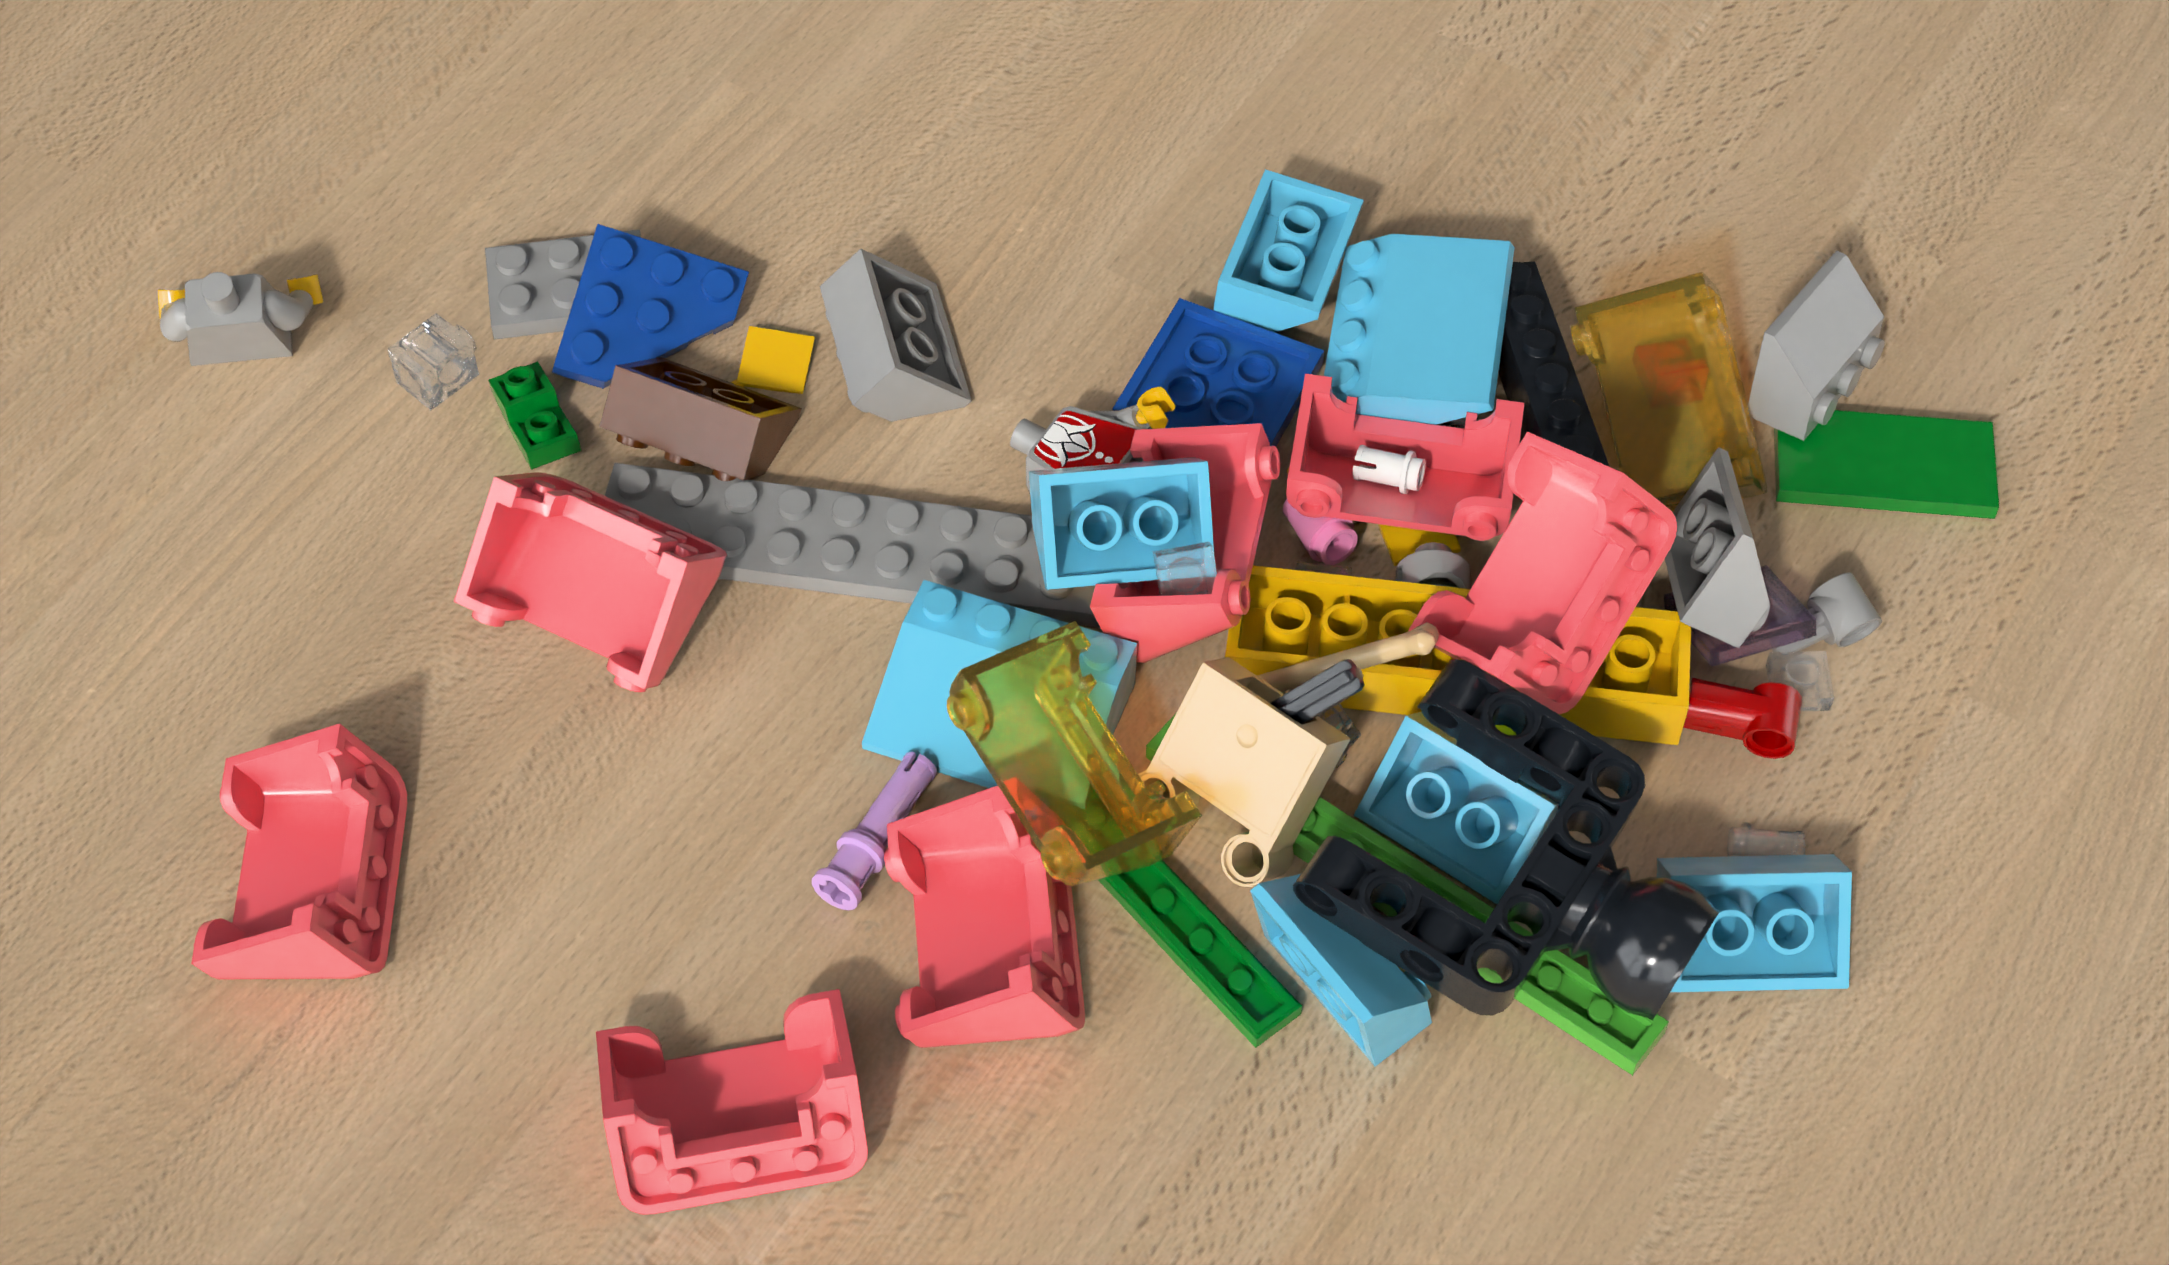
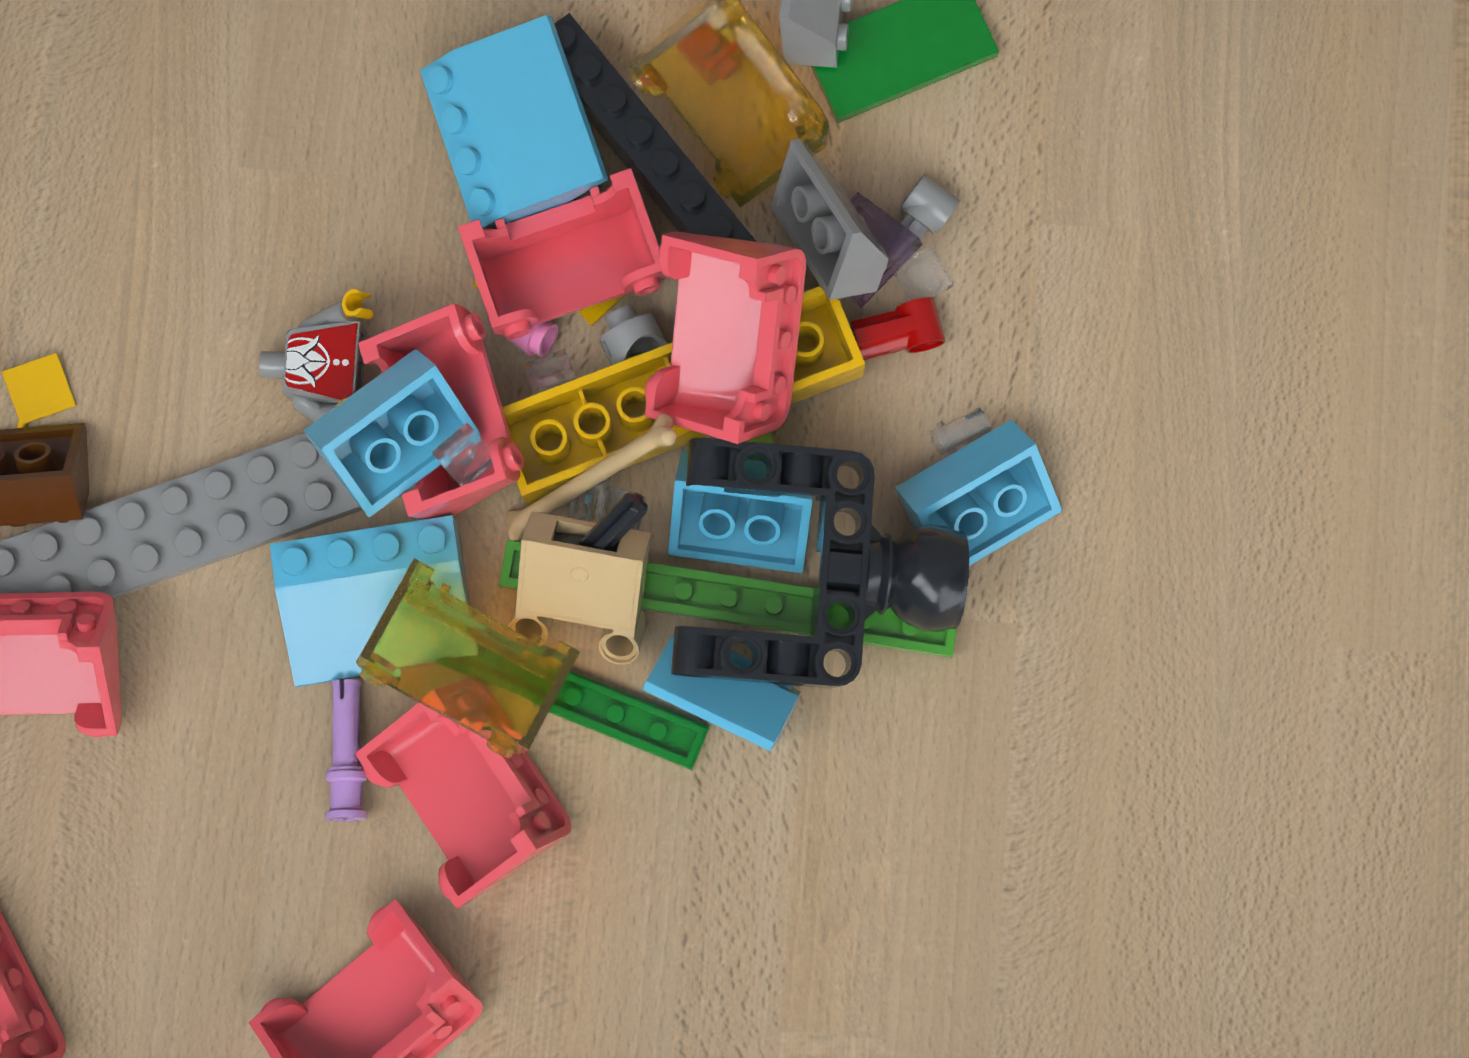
camera: 25 degrees left, 25 degrees up
light grey slope [820,249,972,422] -> none
blue plate [1112,298,1324,446] -> none
medium azure slope [1213,169,1364,332] -> none
white pin [1353,445,1426,494] -> none

